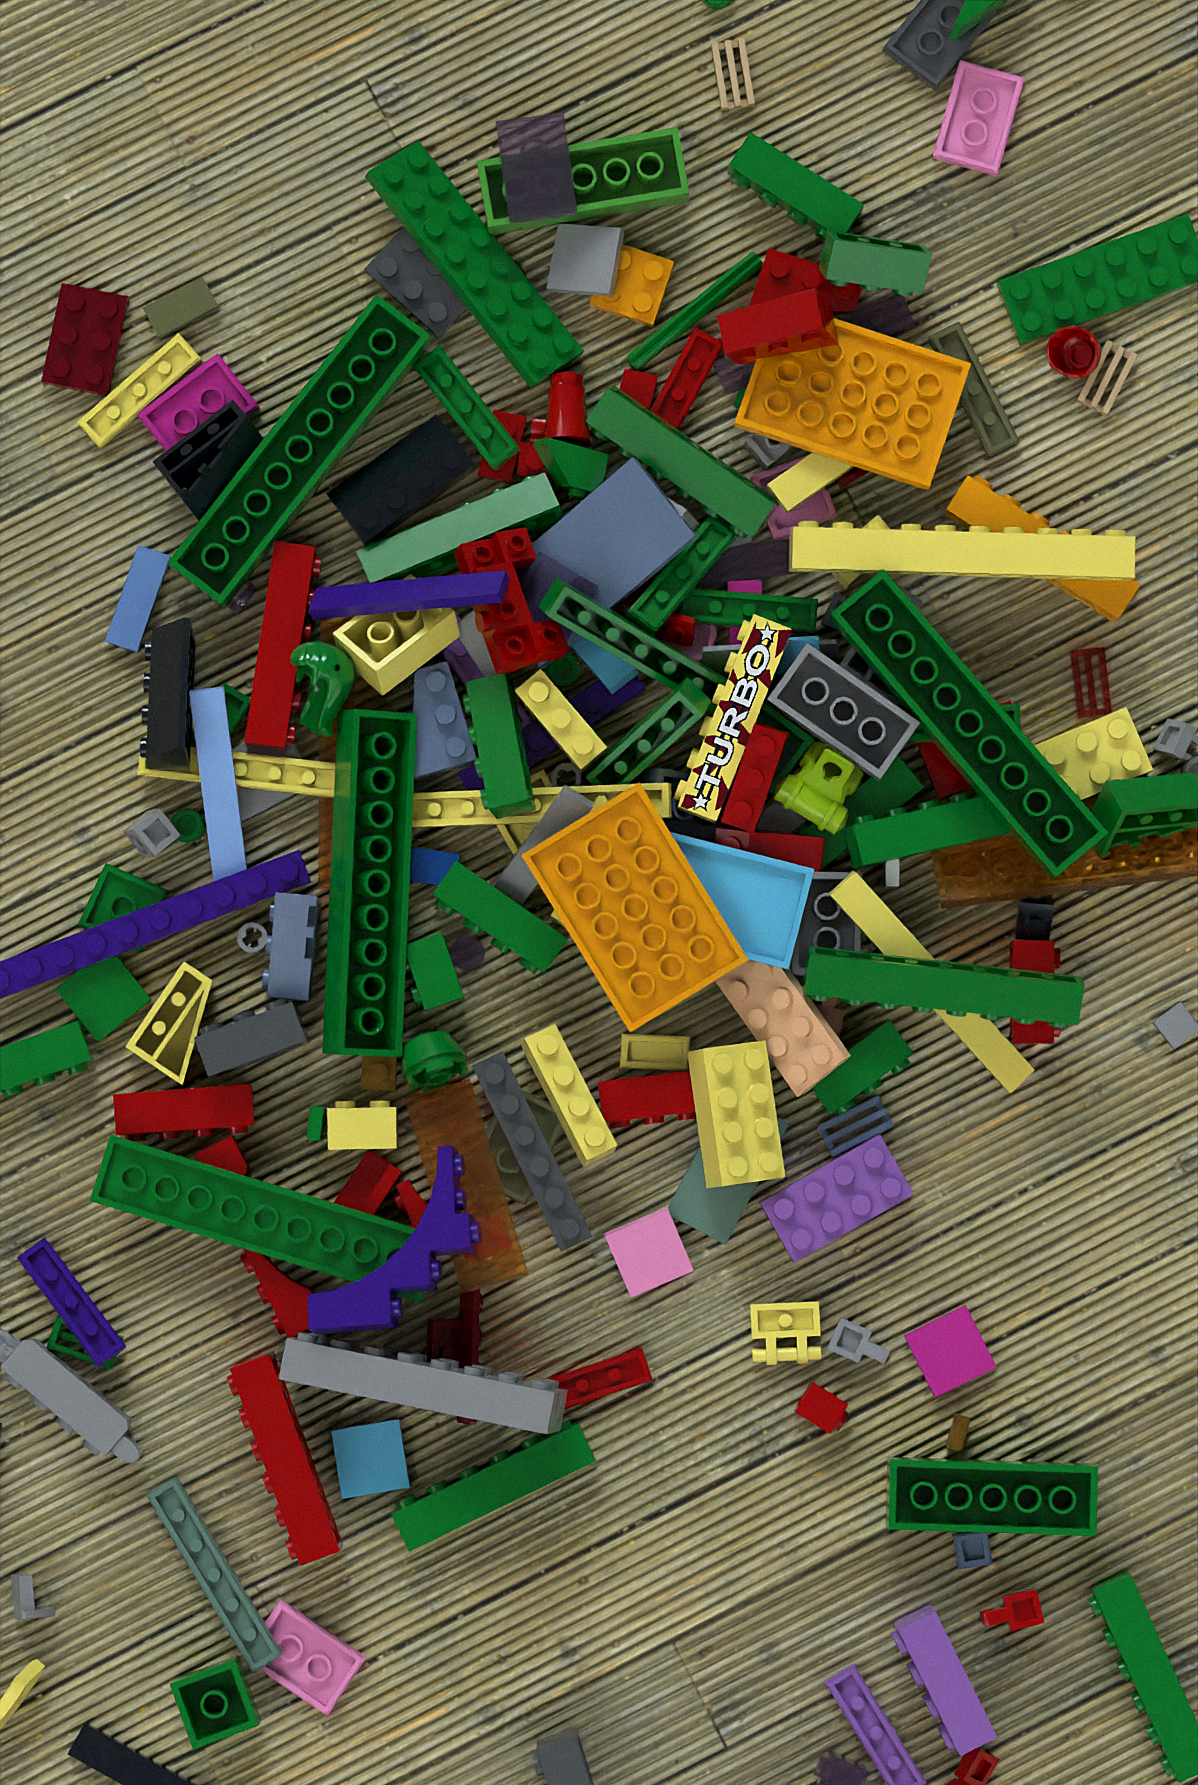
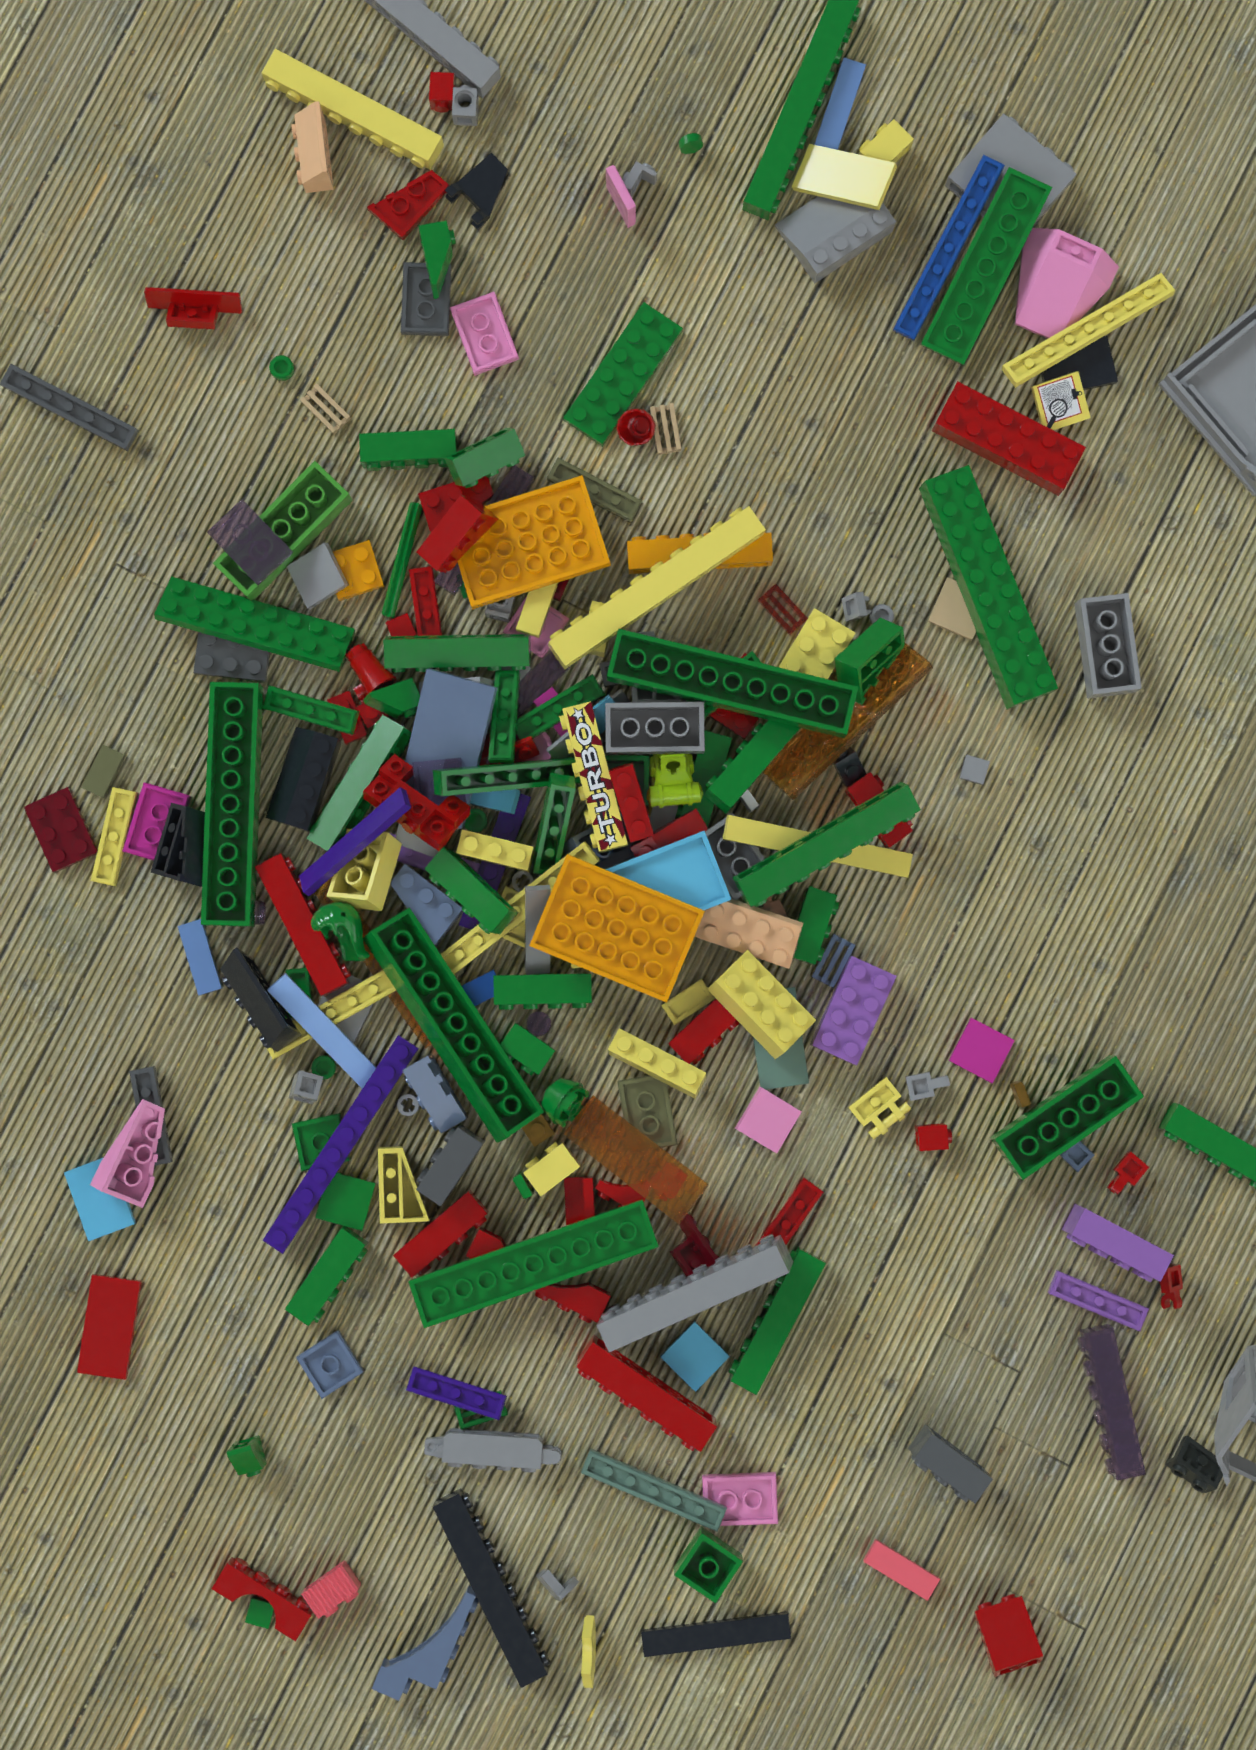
camera: 30 degrees left, 0 degrees up
dark purple arch [308,1145,482,1334] -> none
dark grey plate [472,1051,592,1252] -> none

